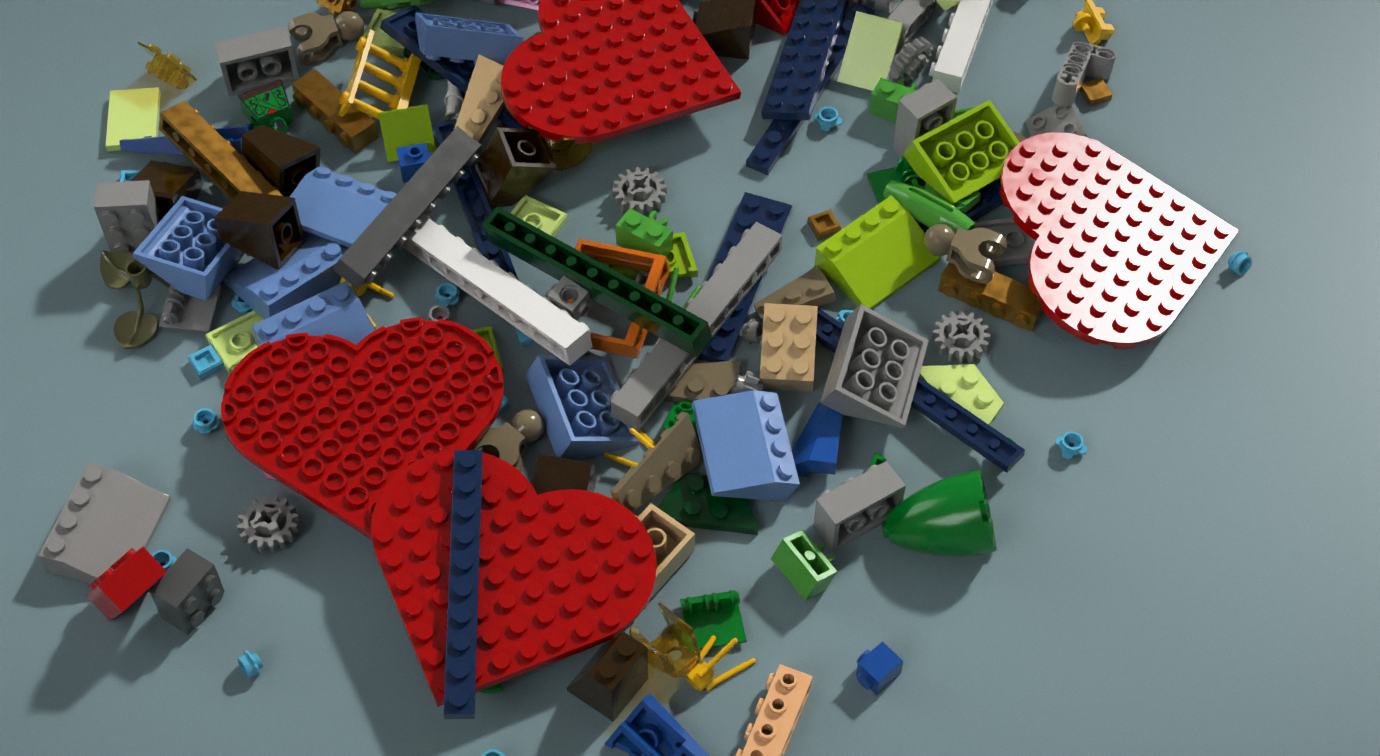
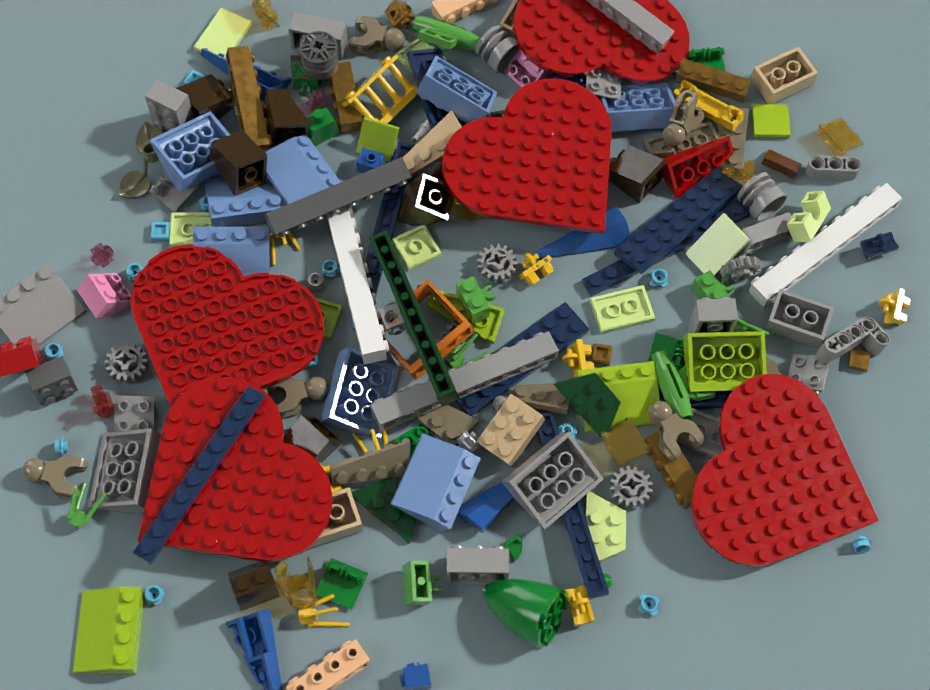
camera: 30 degrees right, 10 degrees up
none -> dark tan piece [22,455,88,500]
none -> bright green plant [66,482,107,528]
none -> bright pink slope [77,273,131,318]
none -> light grey slope [88,428,161,513]
none -> clear pink gear [90,243,114,268]
none -> clear red hips [90,384,114,418]
none -> light grey hinge [114,395,156,432]
none -> dark grey wheel [299,31,339,80]
none -> clear pink gear [306,89,327,111]
none -> green torso [307,108,340,146]
none -> yellow hips [518,253,554,286]
none -> blue wedge [535,206,631,260]
none -> dark green wing [553,372,621,441]
none -> yellow hips [562,339,594,378]
none -> yellow hips [565,585,595,626]
none -> yellowish green tile [589,285,655,334]
none -> clear yellow piece [600,418,649,468]
none -> light grey brick [765,289,834,349]

